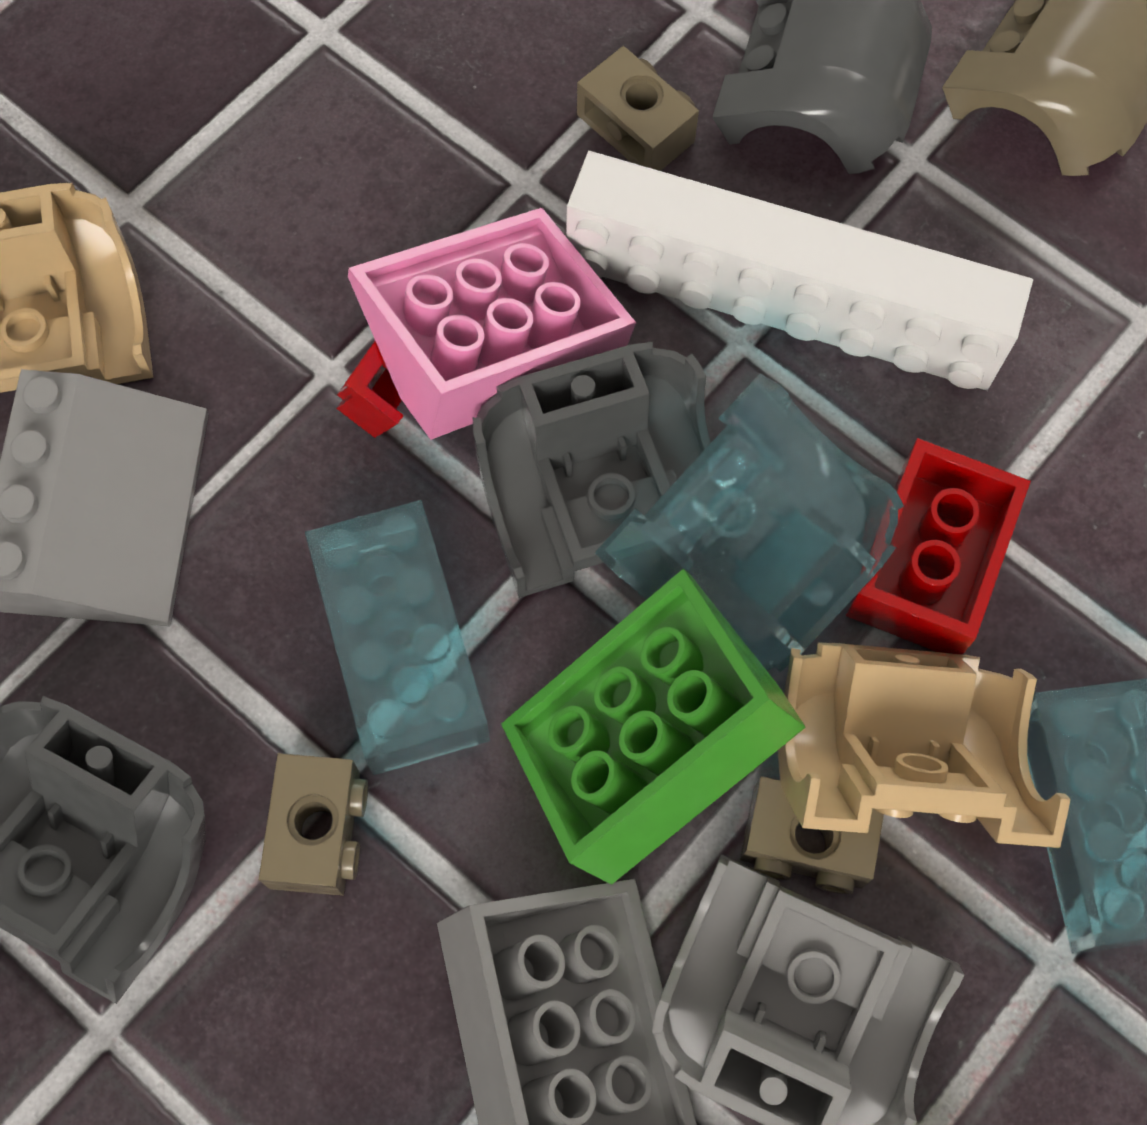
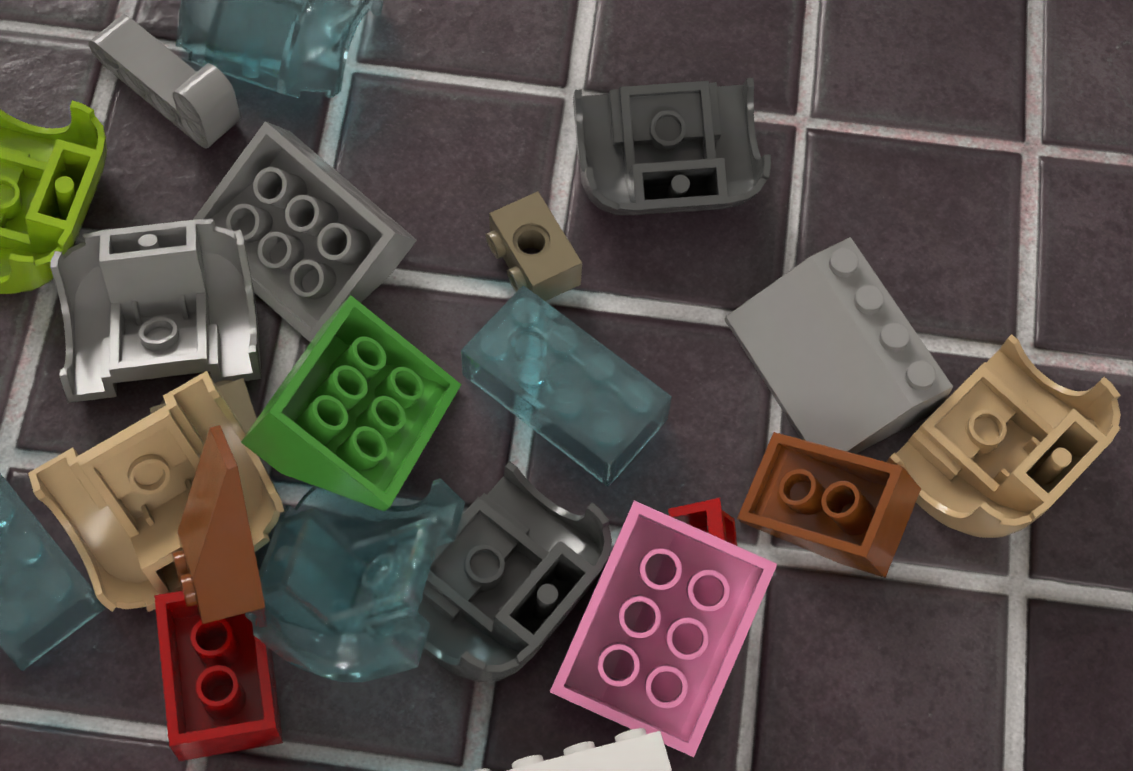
camera: 145 degrees right, 5 degrees down
none -> dark orange slope [172,425,266,624]
none -> dark orange slope [737,432,921,578]

